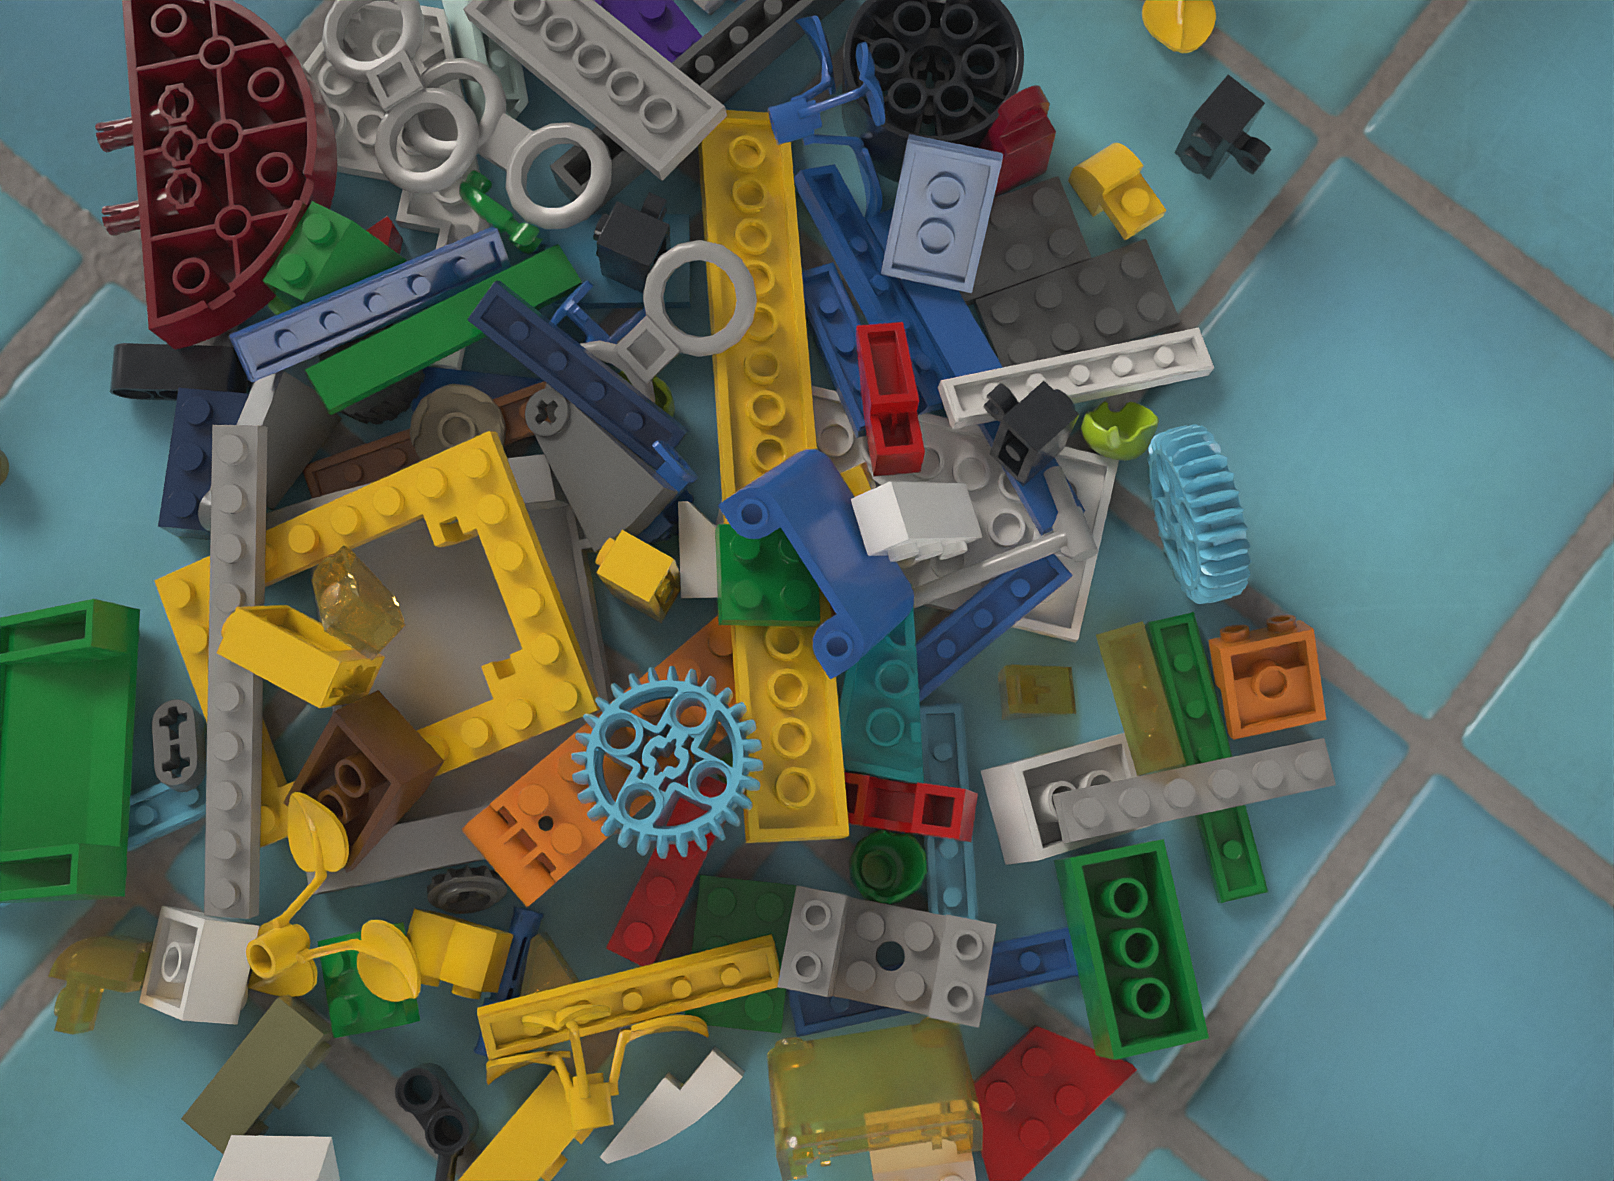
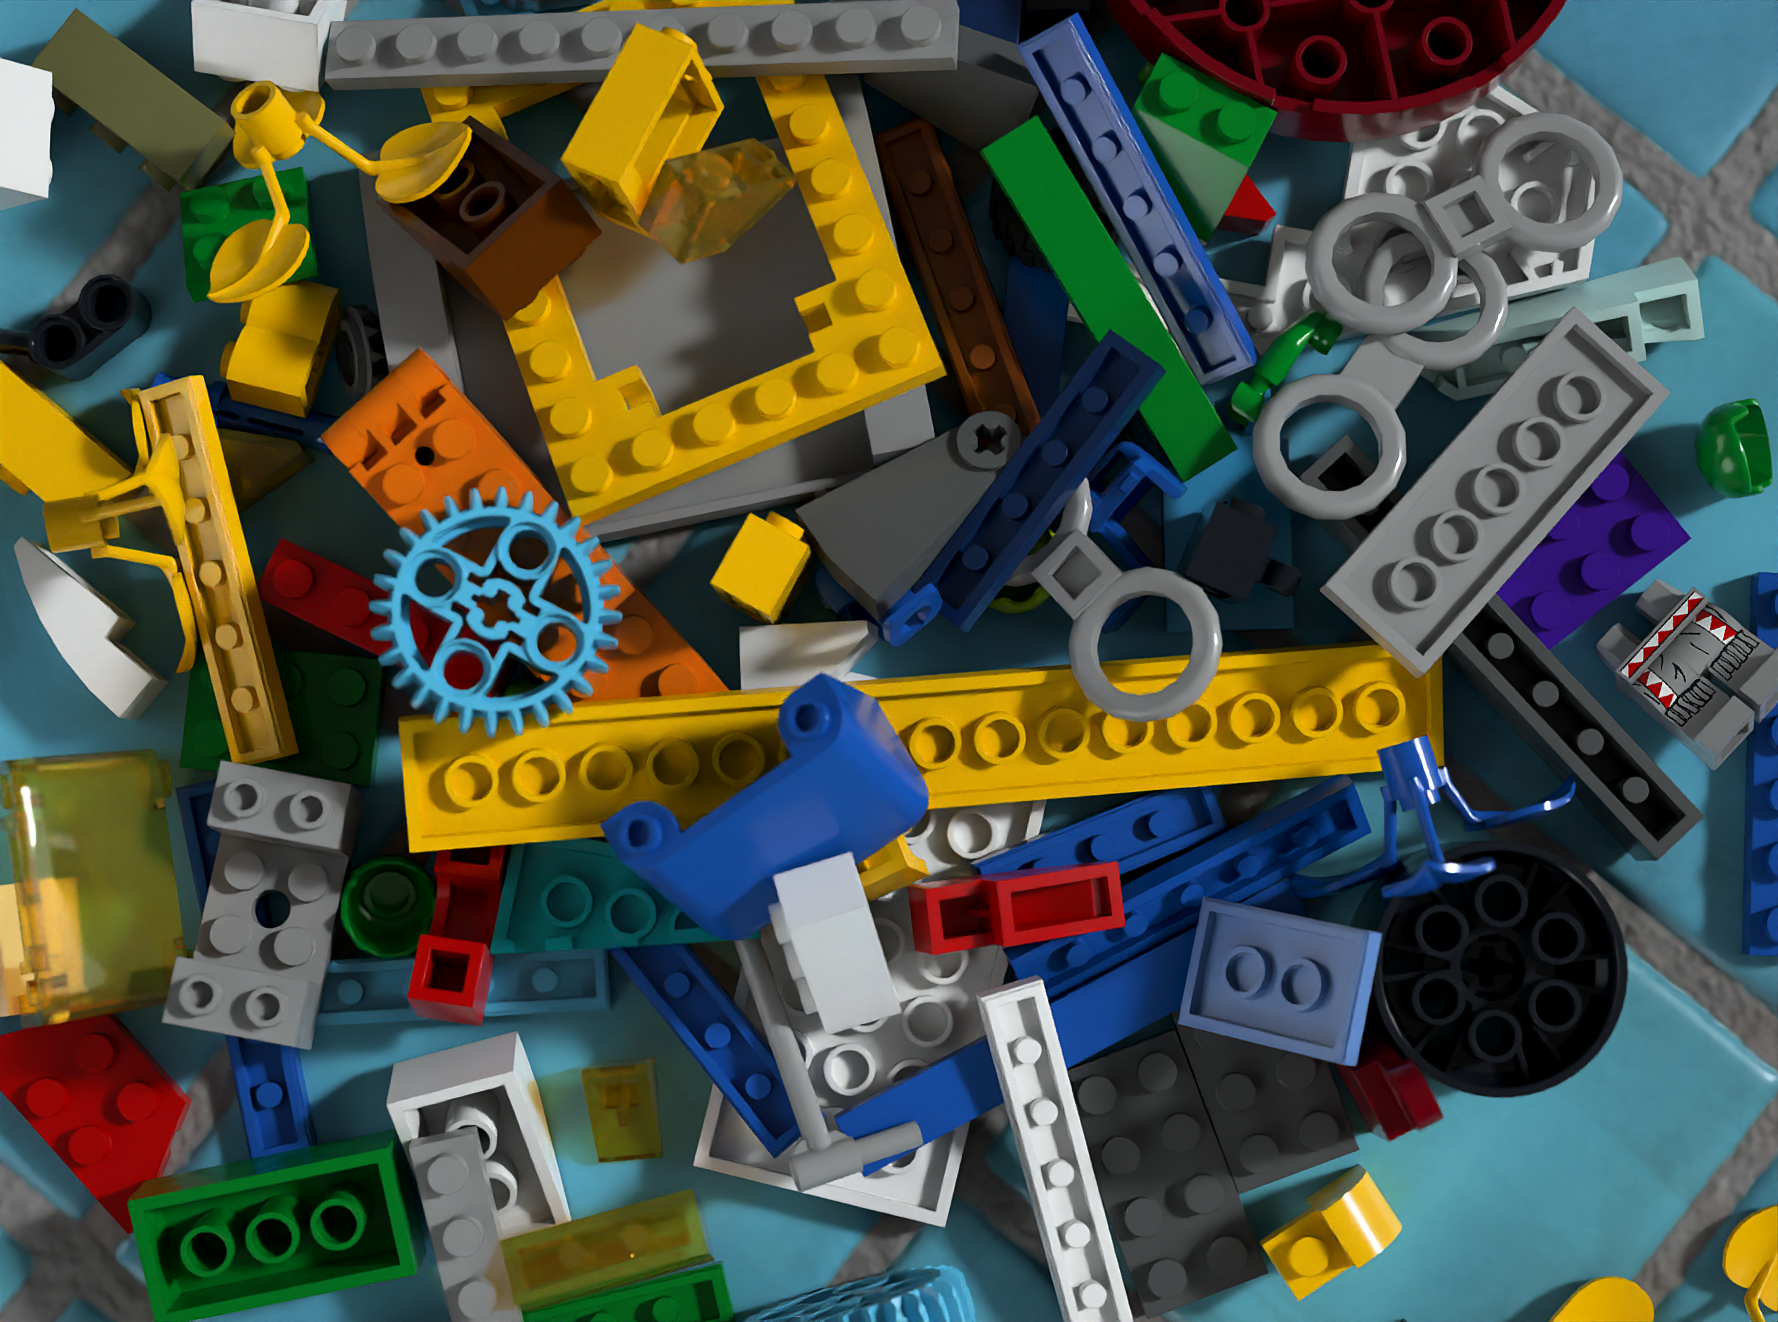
camera: 90 degrees right, 5 degrees up
dark tan tile [410,384,507,461] -> none
green plate [715,524,820,627] -> none
black brick [983,381,1079,486] -> none
lime hair [1081,401,1159,461] -> none

